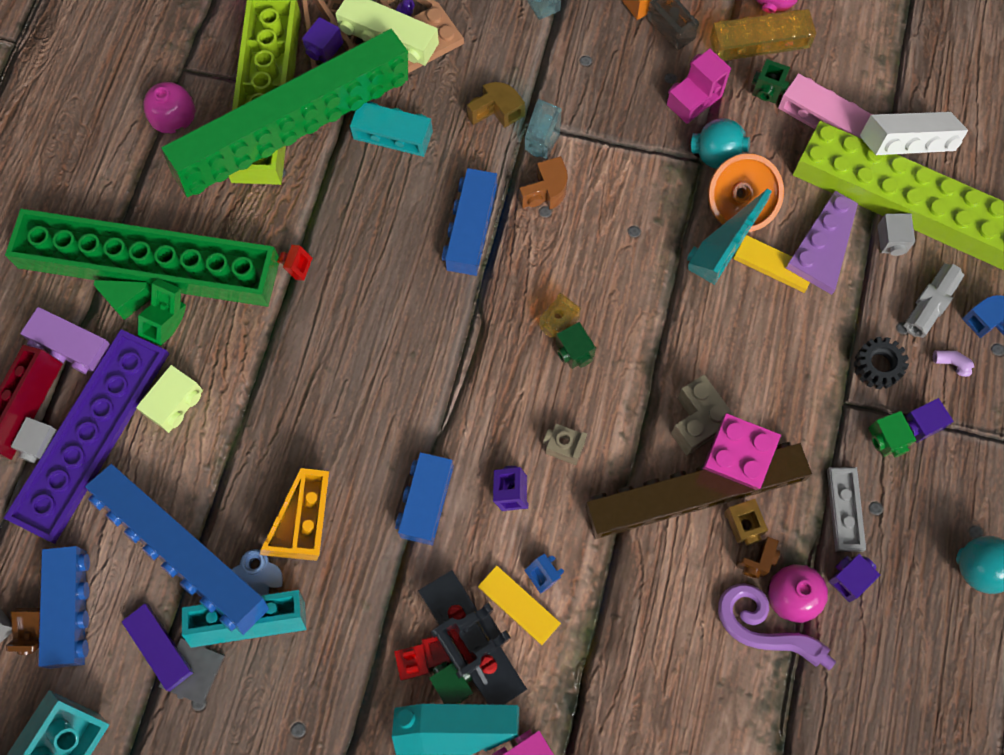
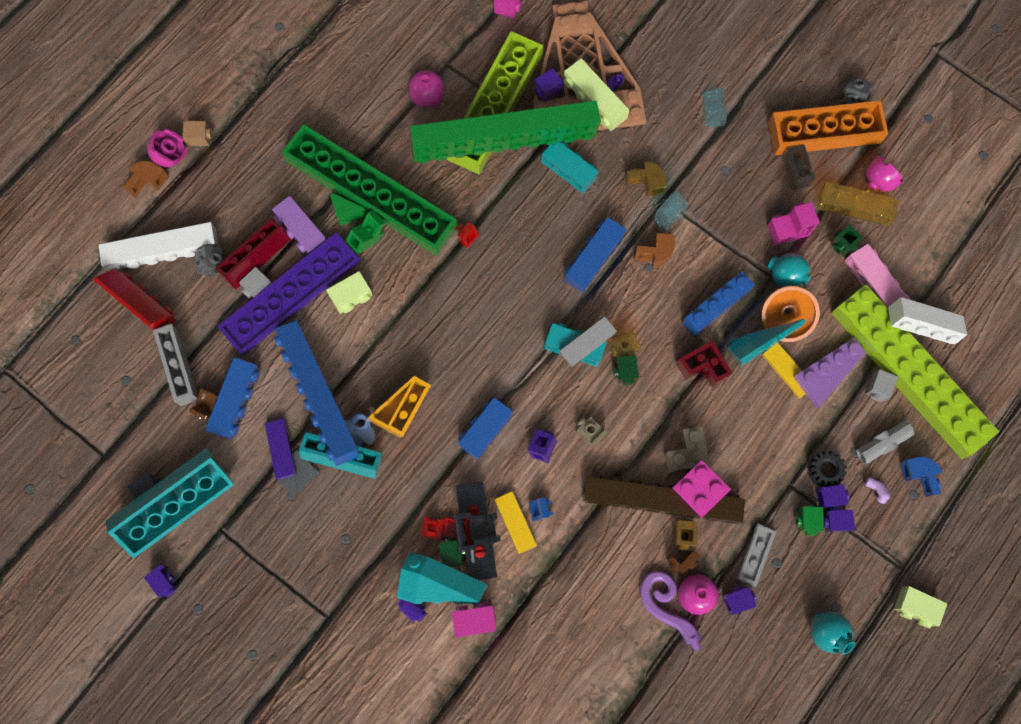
camera: 20 degrees right, 5 degrees up
none -> teal brick [544,323,607,367]
none -> light grey tile [559,317,617,367]
none -> dark red brick [676,340,733,387]
none -> blue brick [682,271,755,337]
none -> dark purple brick [816,485,849,511]

